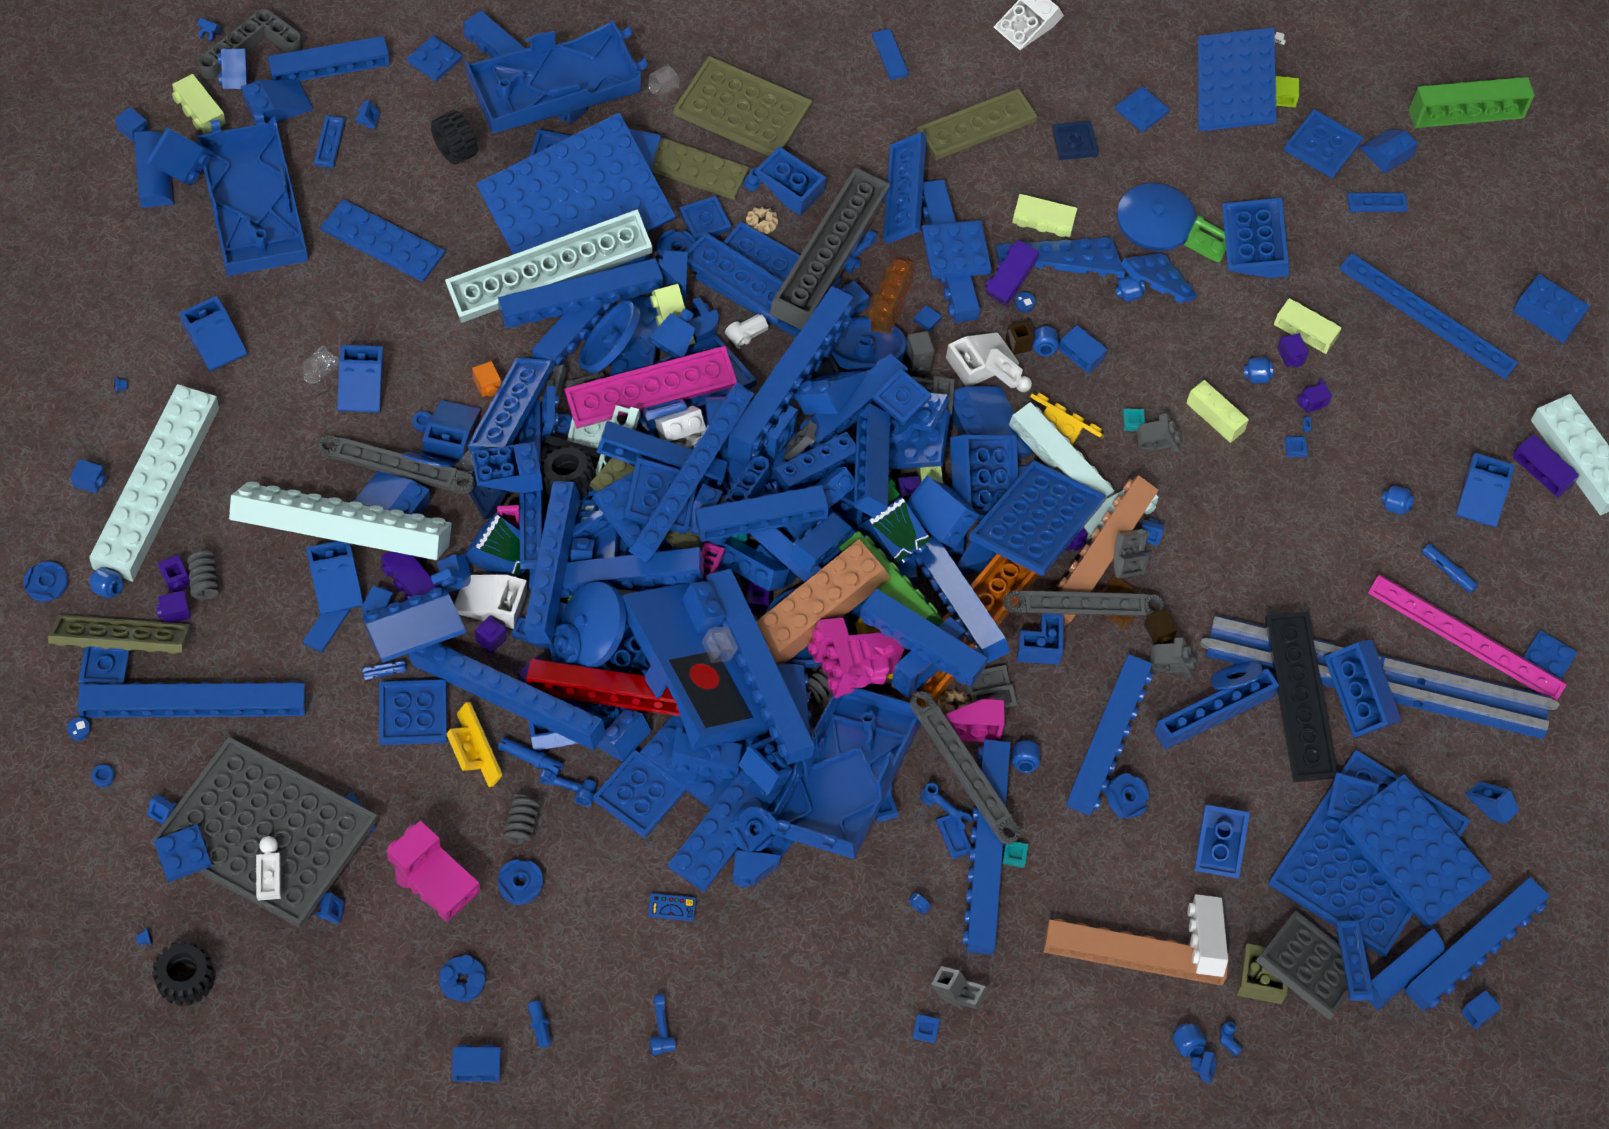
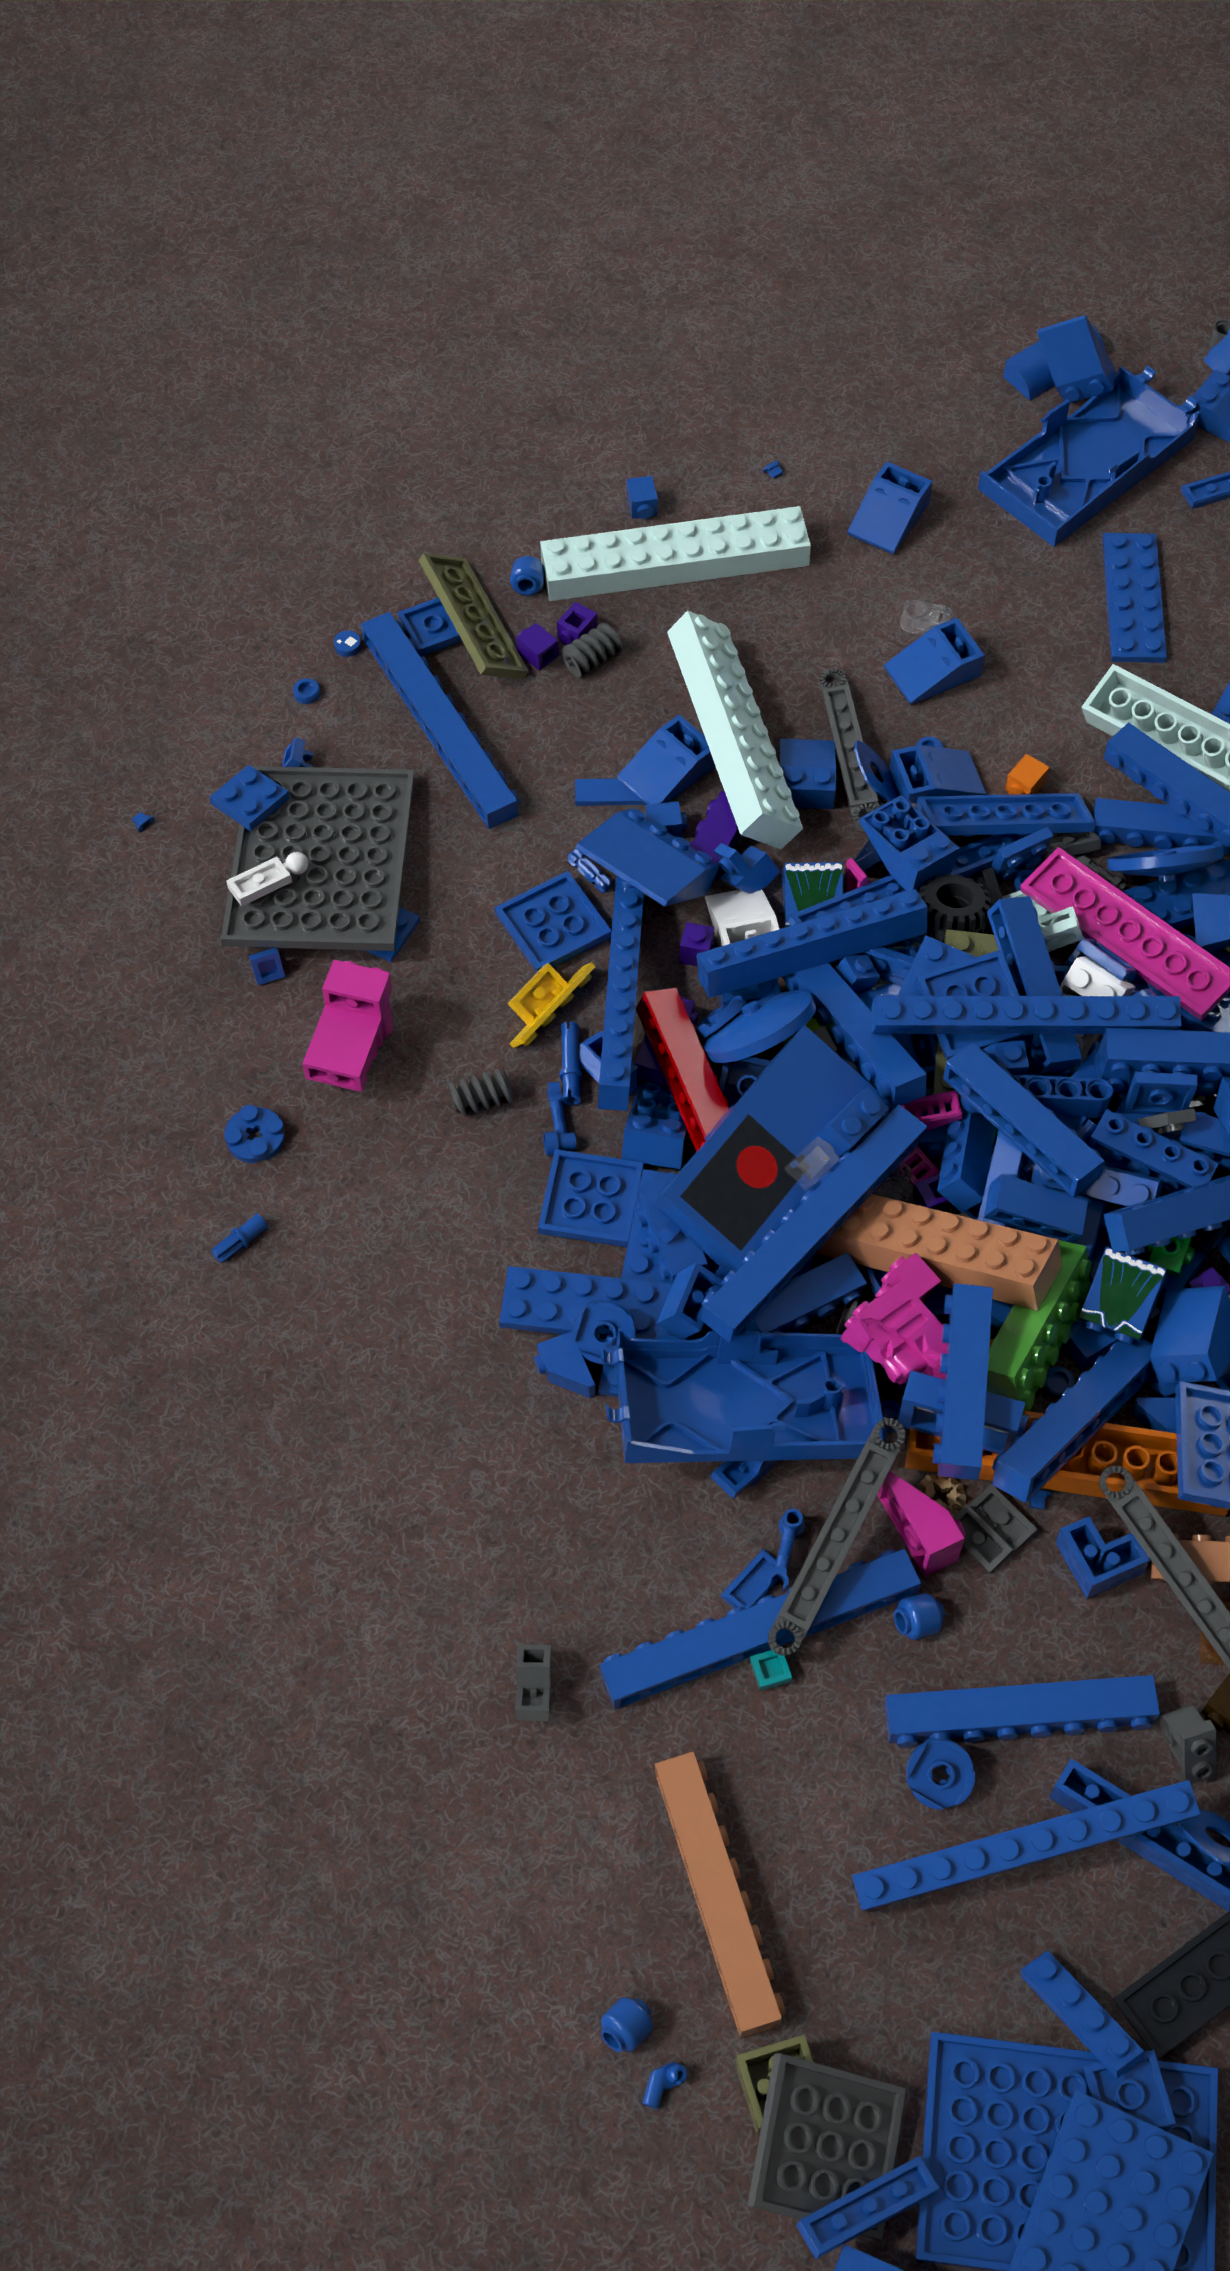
camera: 70 degrees right, 0 degrees up
blue tile [24,562,69,602] -> none
blue brick [115,107,149,142] -> none
black tyre [152,941,215,1006] -> none
yellowish green brick [172,74,226,134] -> none
blue brick [452,1044,501,1082] -> none
blue plate [498,859,543,905] -> none
blue tile [648,893,696,922] -> none
blue brick [650,994,675,1056] -> none
blue tile [908,893,931,914] -> none
blue plate [912,1014,940,1044] -> none
white brick [1188,894,1228,977] -> none
blue tile [1190,1051,1217,1084] -> none
blue slope [1194,804,1250,879] -> none
none -> blue brick [852,1780,1201,1912]
none -> blue plate [1021,1950,1144,2079]

